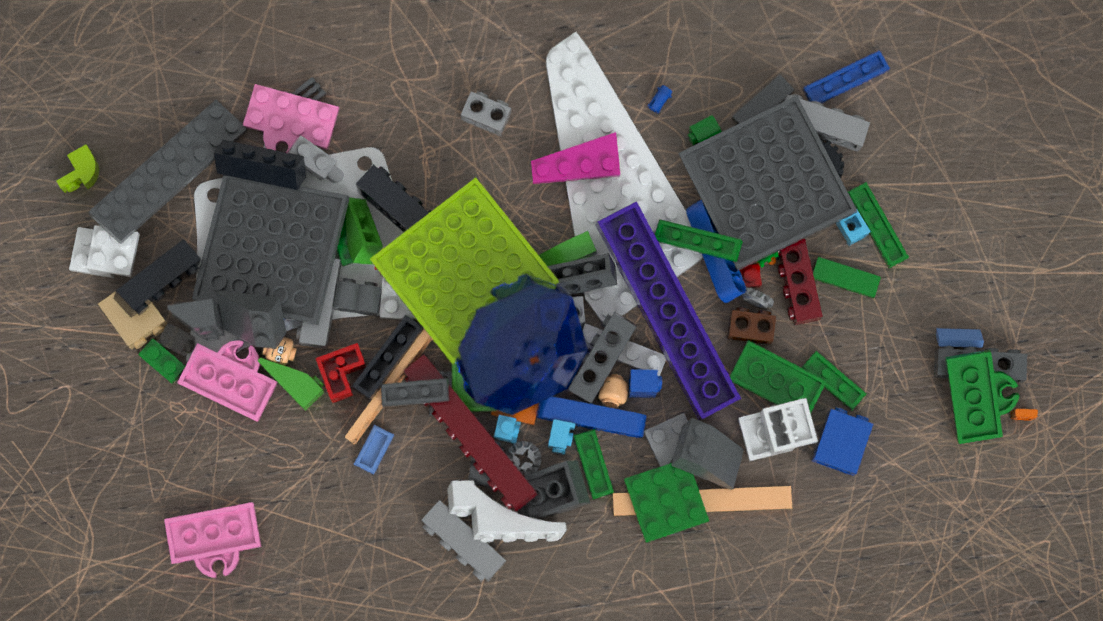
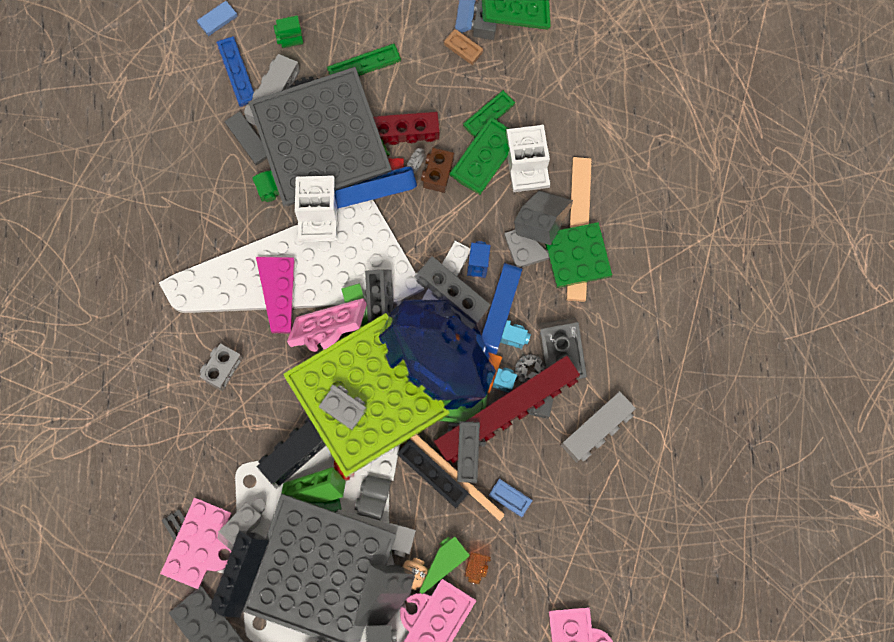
camera: 85 degrees left, 5 degrees down
red brick [315,343,367,403] -> none
white arch [447,481,566,542] -> none
green tile [573,429,614,500] -> none
dark purple brick [595,201,741,420] -> none
light nougat head [598,374,629,409] -> none
blue pin [647,85,673,114] -> none
green tile [655,219,743,262] -> none
blue brick [812,407,873,476] -> none
green tile [813,257,881,299] -> none
medium azure brick [836,210,870,246] -> none
none -> medium blue tile [197,1,237,36]
none -> green brick [273,15,303,49]
none -> bright pink plate [287,298,367,352]
none -> white bracket [295,176,337,242]
none -> light grey bracket [319,385,366,431]
none -> medium nougat plate [444,29,483,65]
none -> clear orange brick [465,552,491,585]

